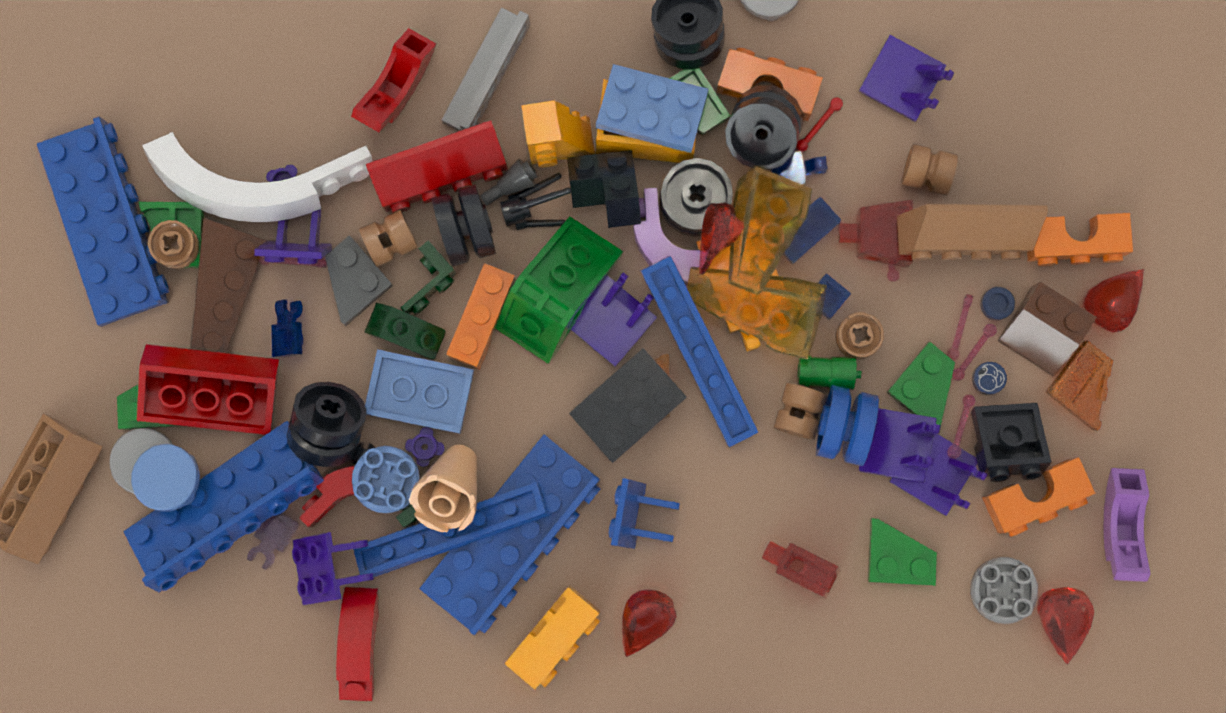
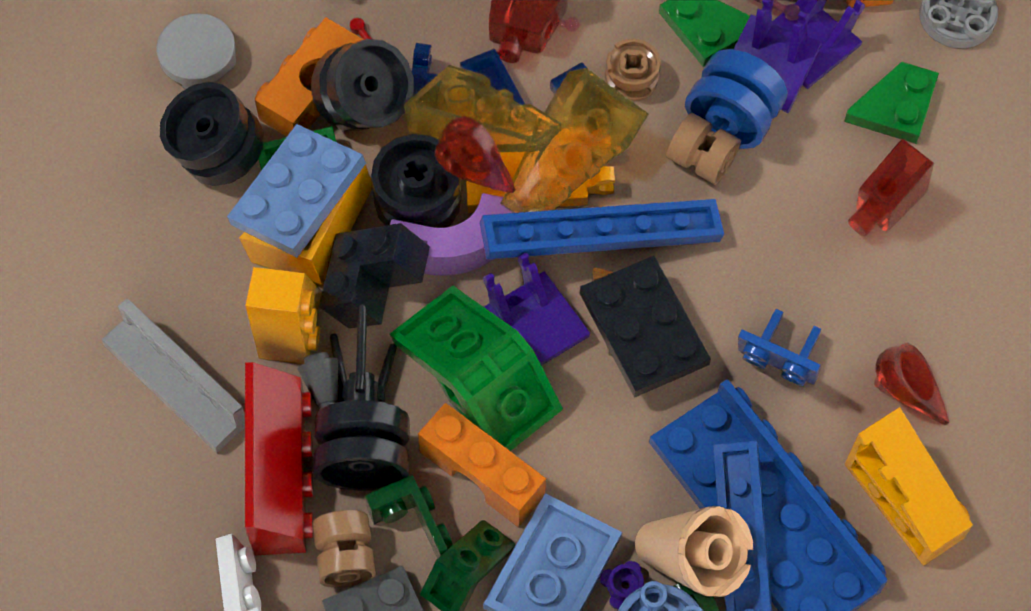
camera: 75 degrees left, 20 degrees down
red arch [351,28,436,133] -> none
green piece [797,355,862,390] -> none

